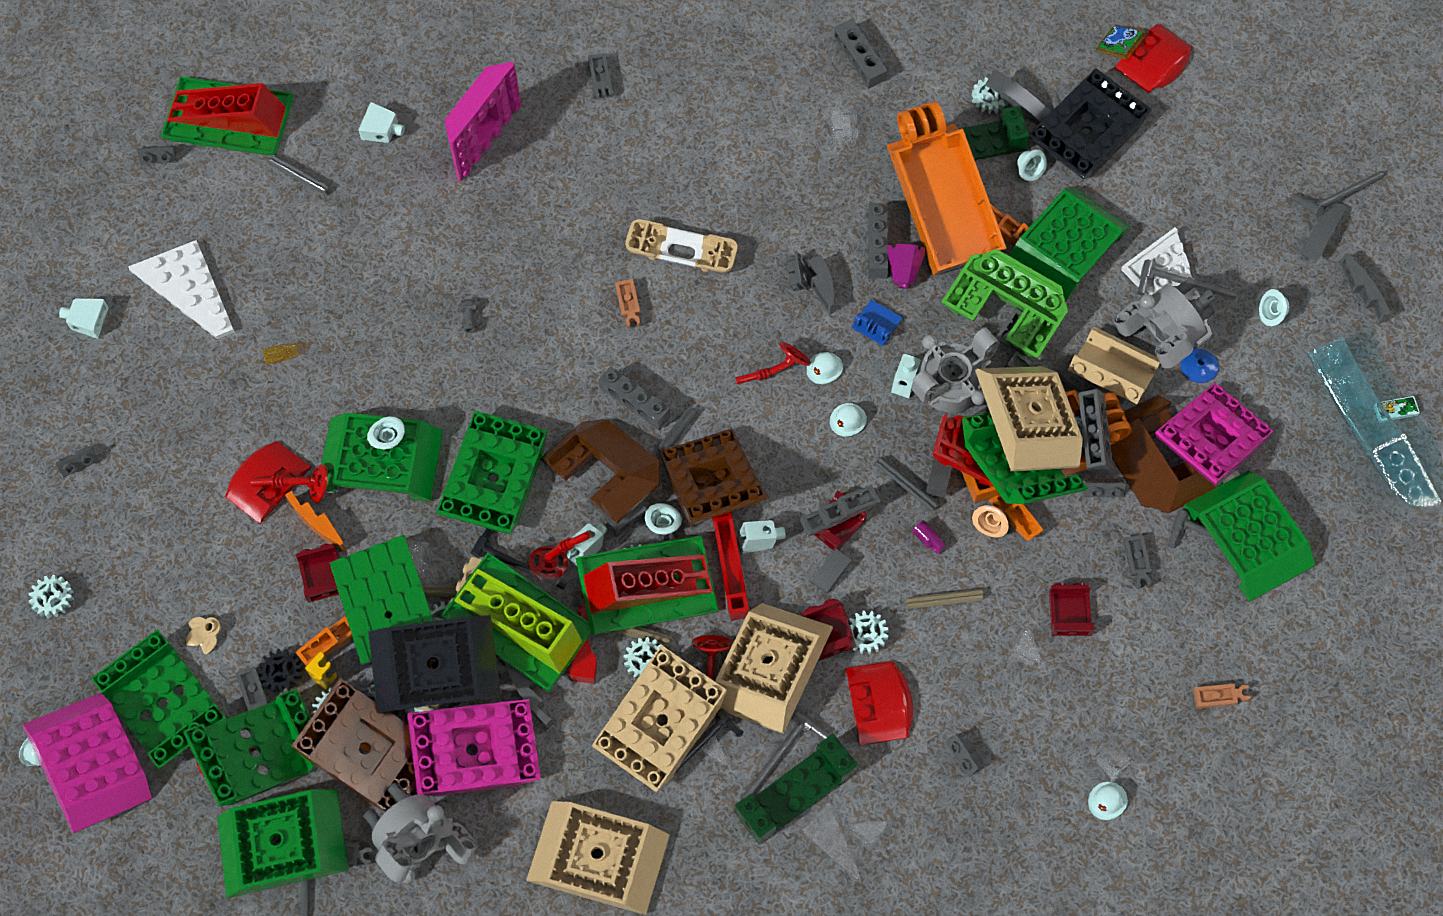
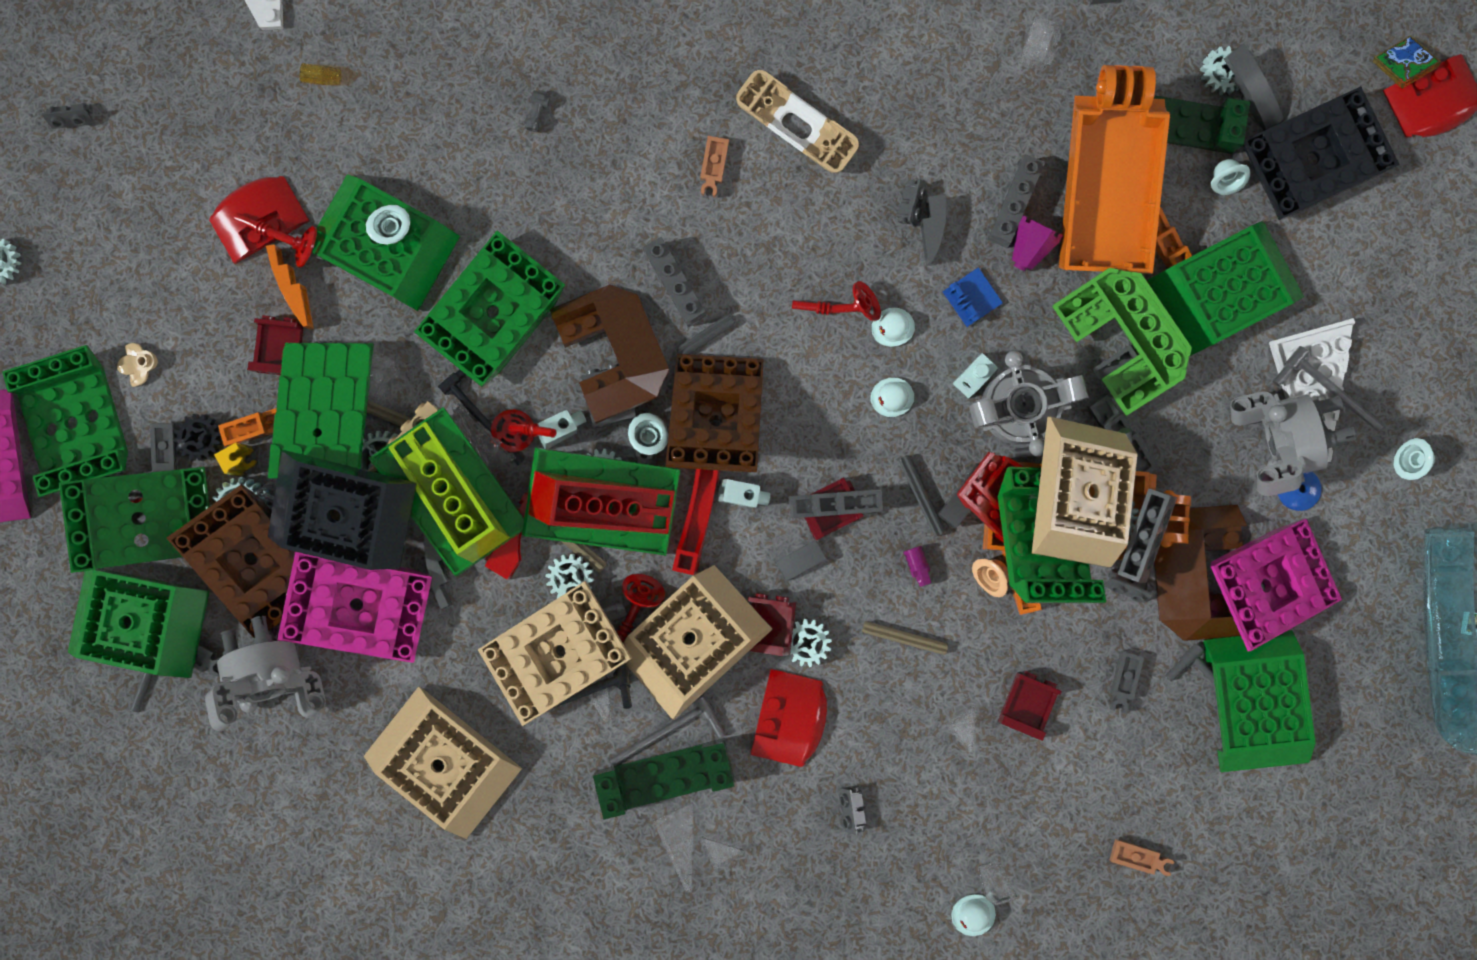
camera: 30 degrees right, 20 degrees up
tan panel [1068,326,1160,404] -> none

